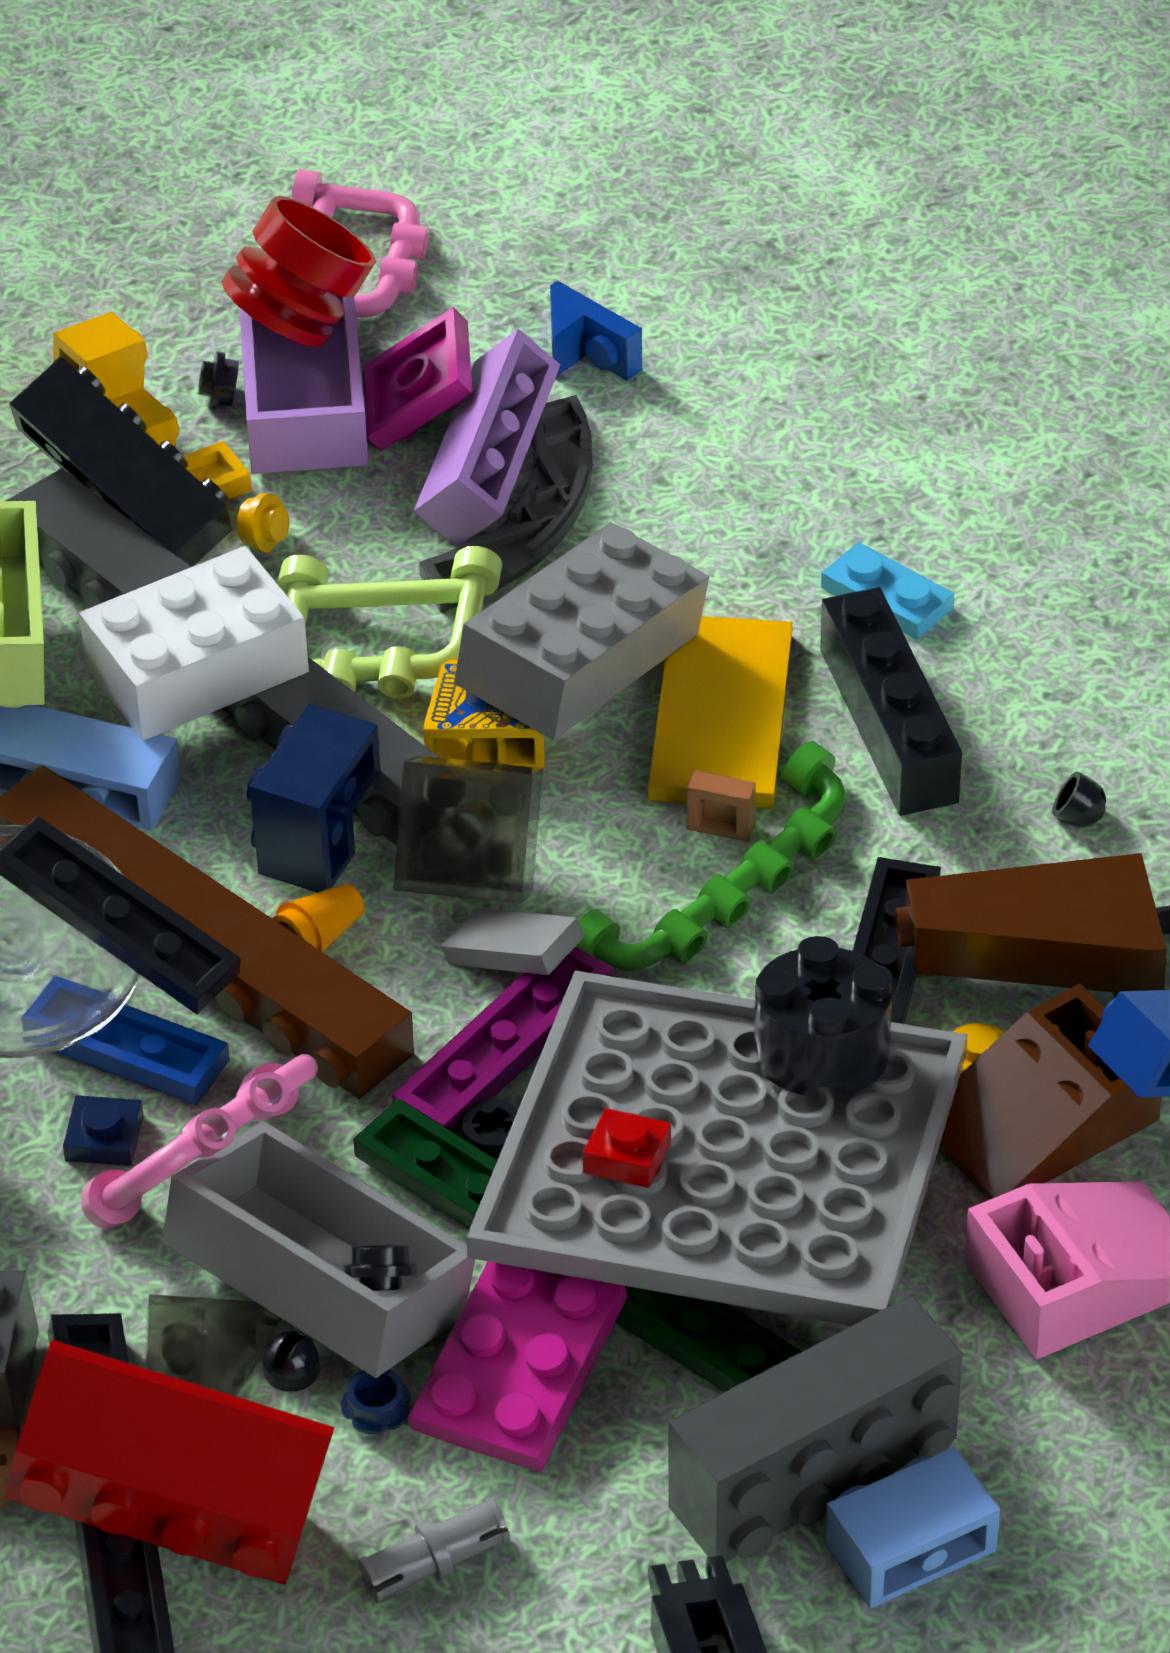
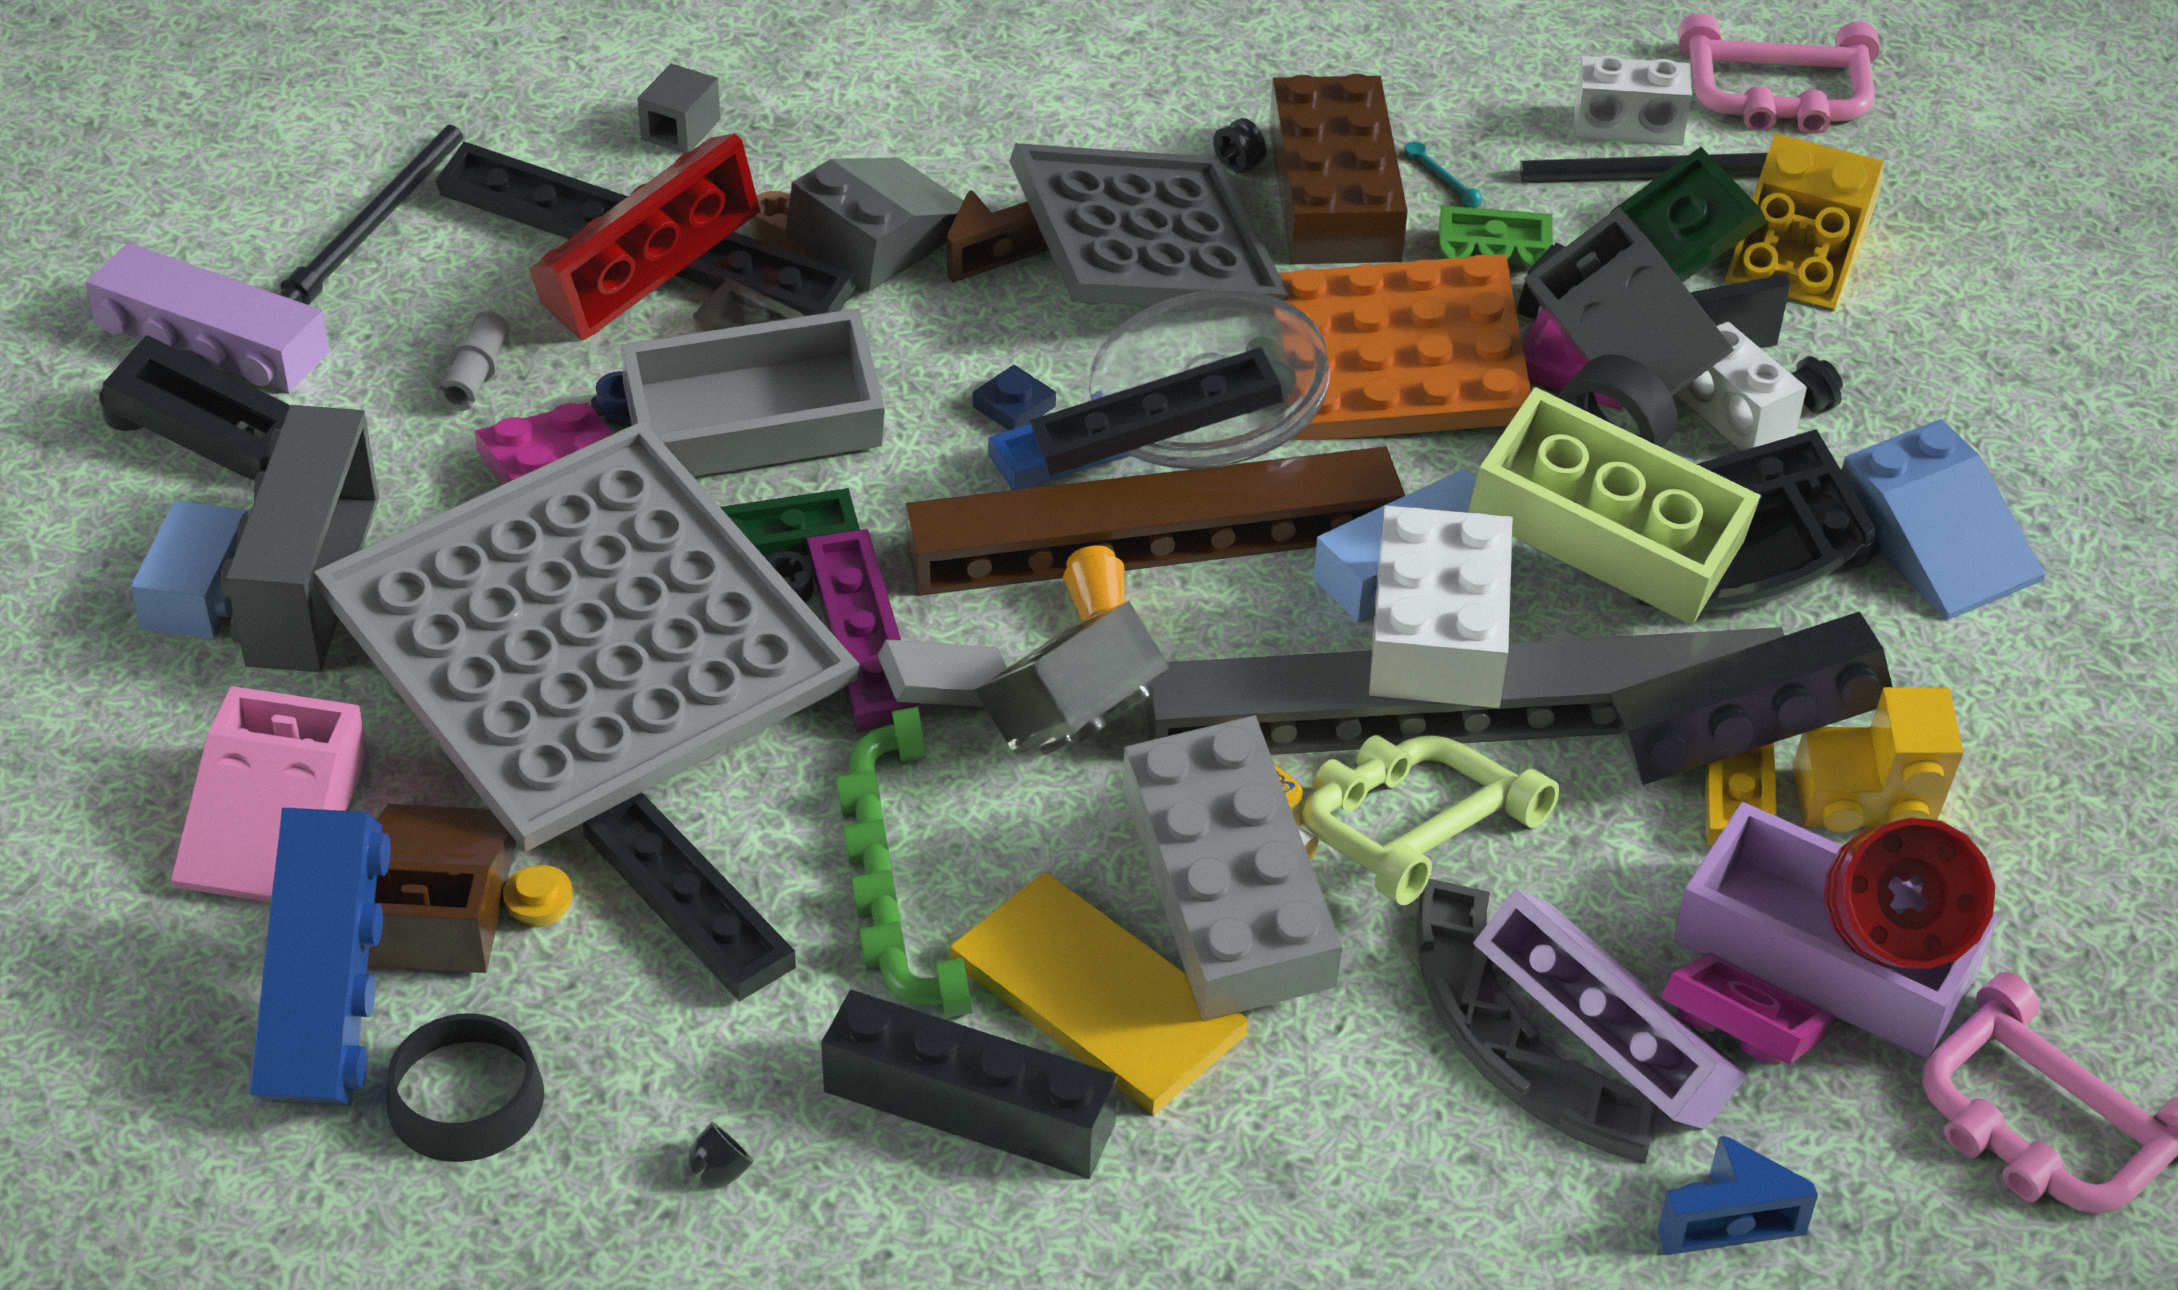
camera: 125 degrees right, 0 degrees up
bright pink bar [81,1054,318,1229] -> none
yellow plate [237,493,290,553] -> none
dark blue brick [246,703,381,893] -> none
black plate [345,1245,416,1291] -> none
red plate [582,1108,671,1188] -> none
nougat plate [687,770,756,842] -> none
black brick [754,936,893,1097] -> none
medium azure plate [821,542,954,640] -> none
reddish brown slope [895,853,1167,993] -> none

